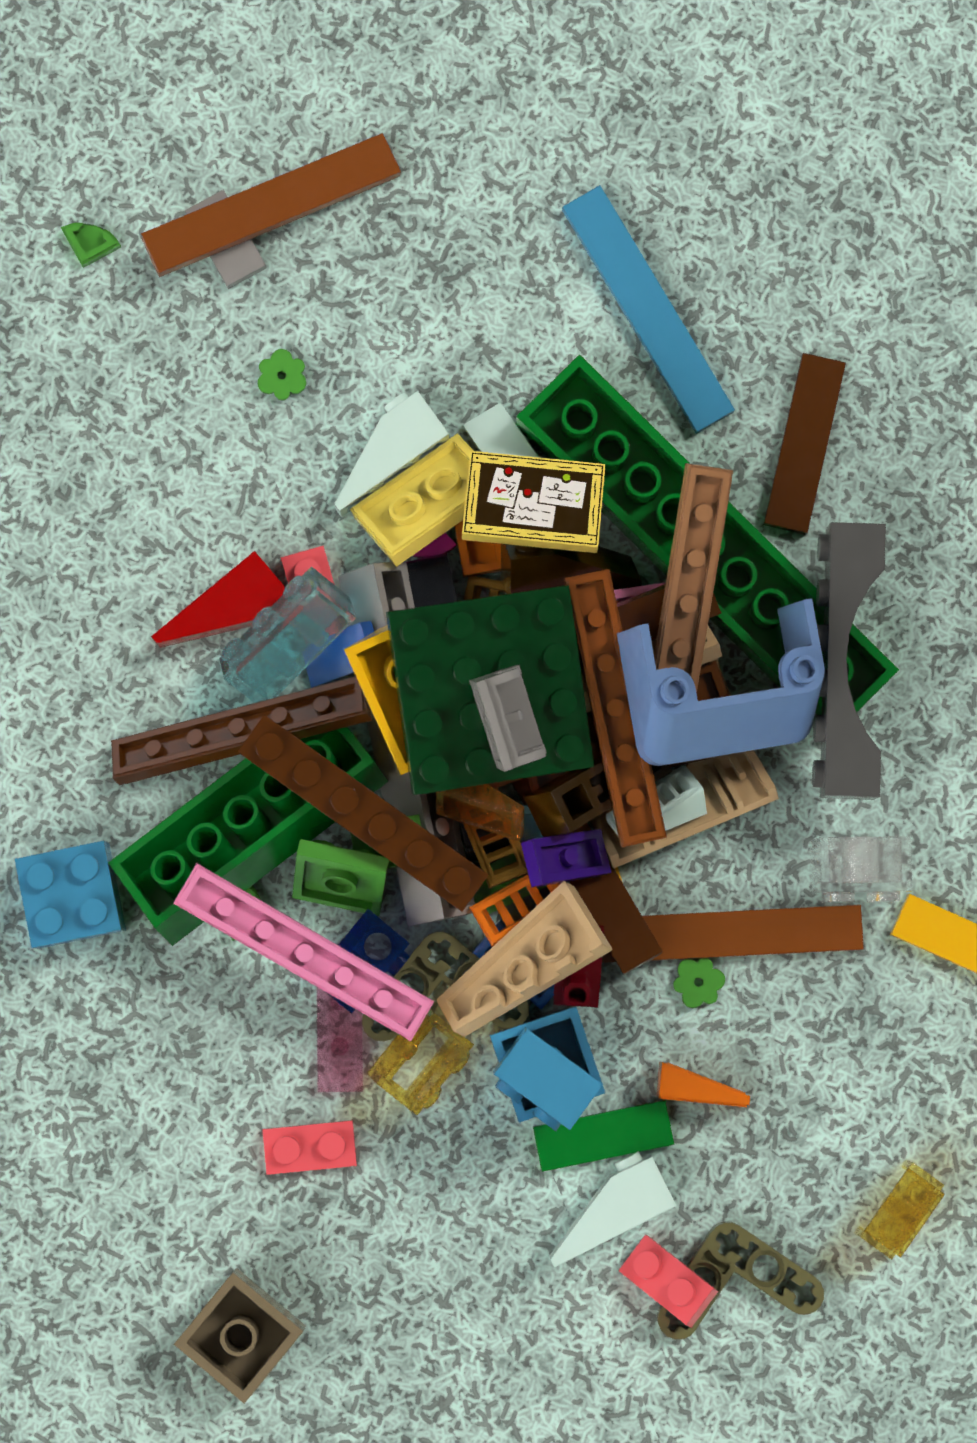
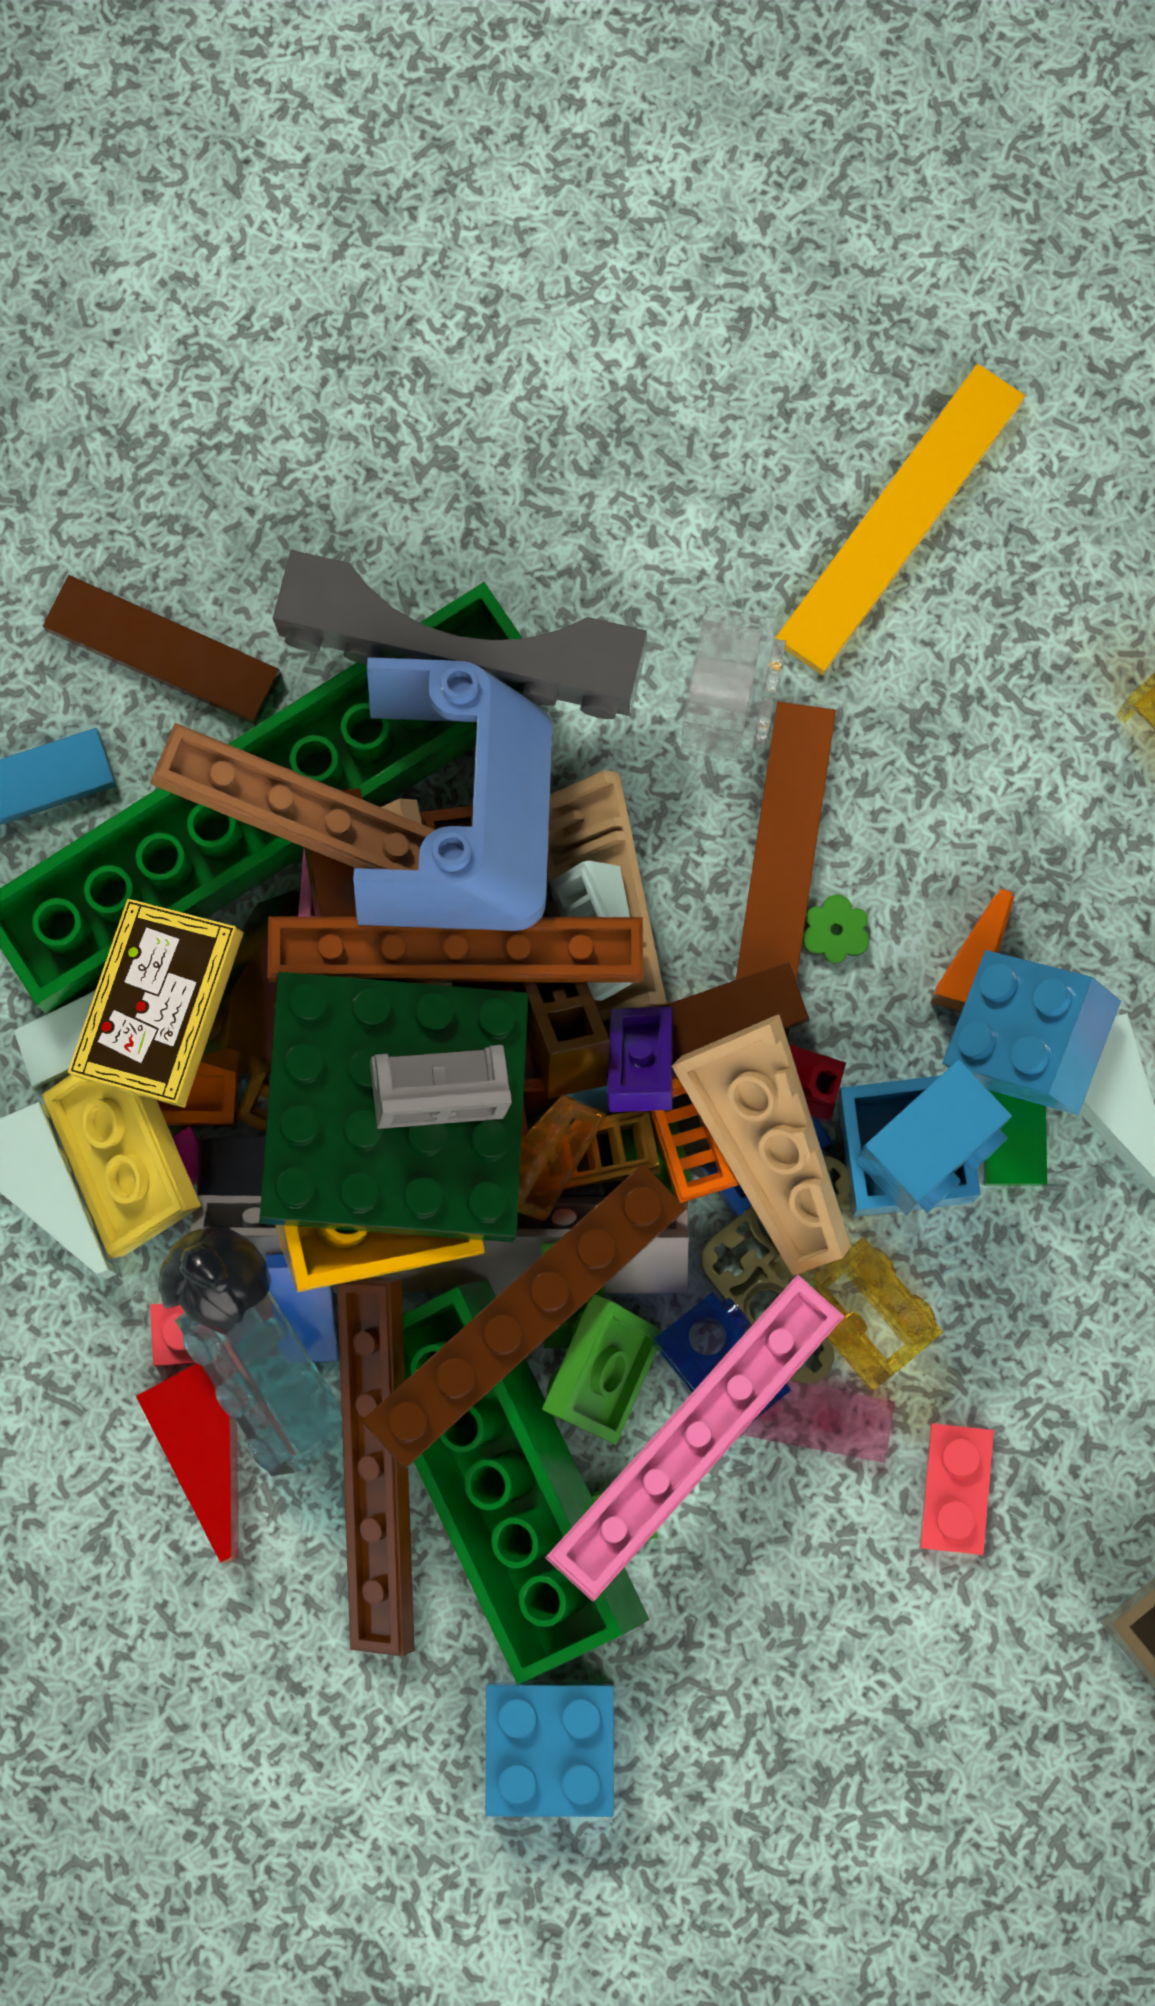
camera: 65 degrees left, 5 degrees down
none -> black hair [158,1226,271,1335]
none -> dark azure brick [942,950,1121,1115]

